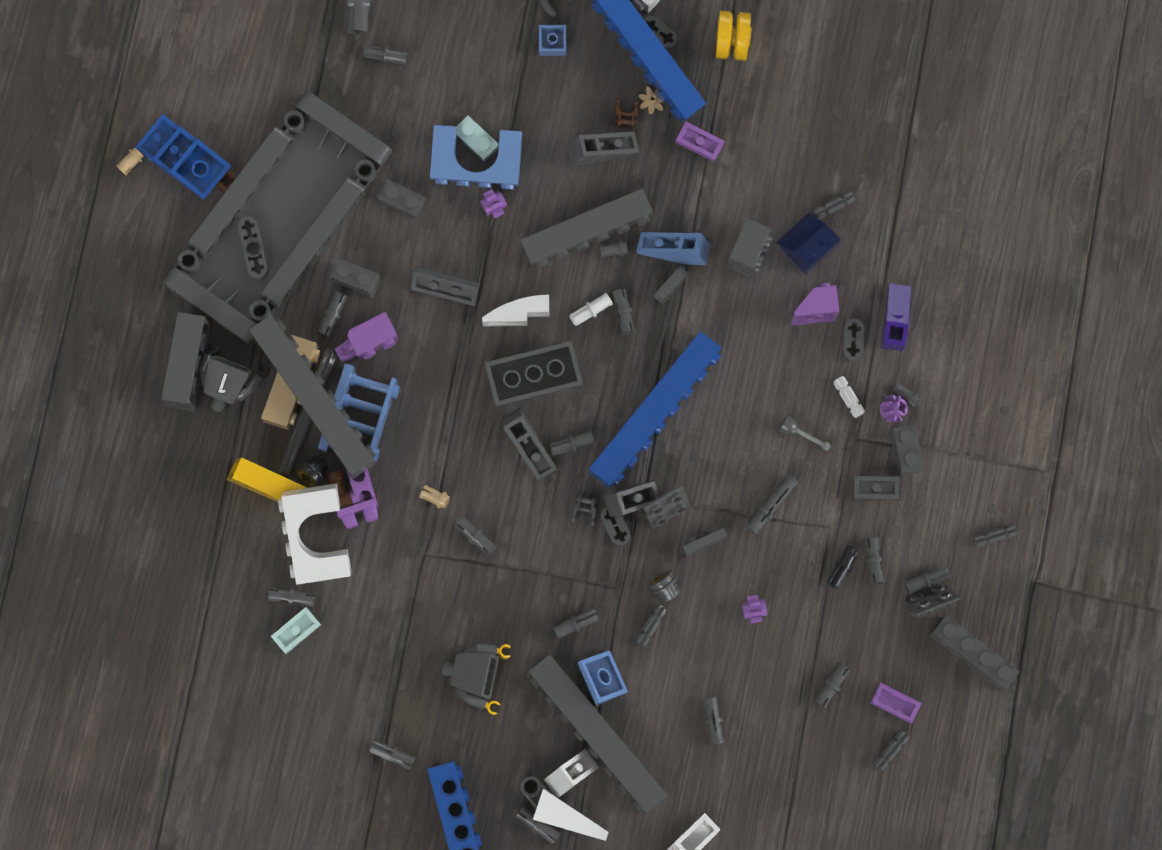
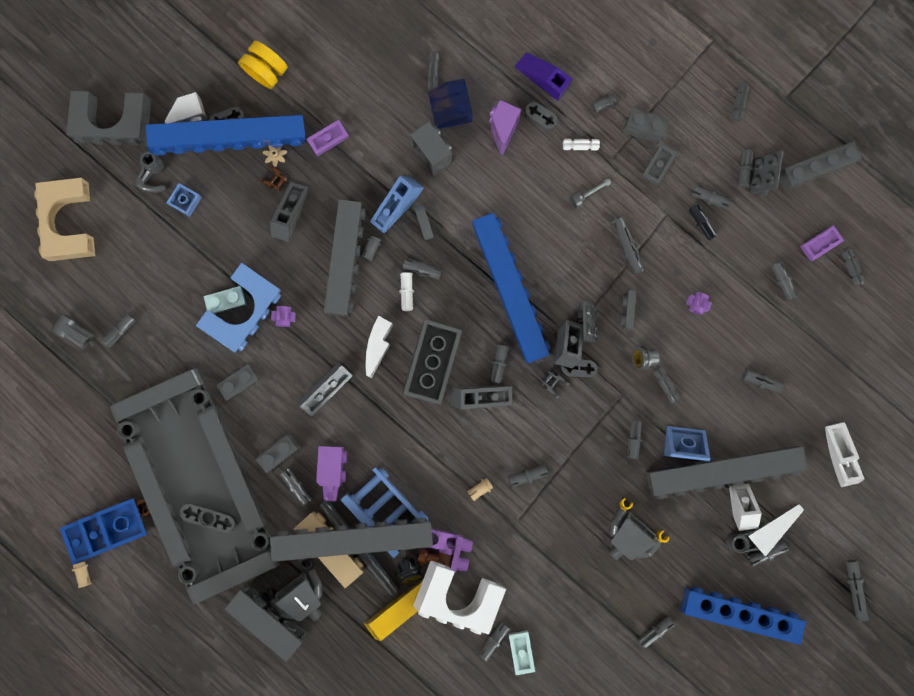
camera: 60 degrees left, 5 degrees up
medium lavender gear [880,395,908,422] -> none

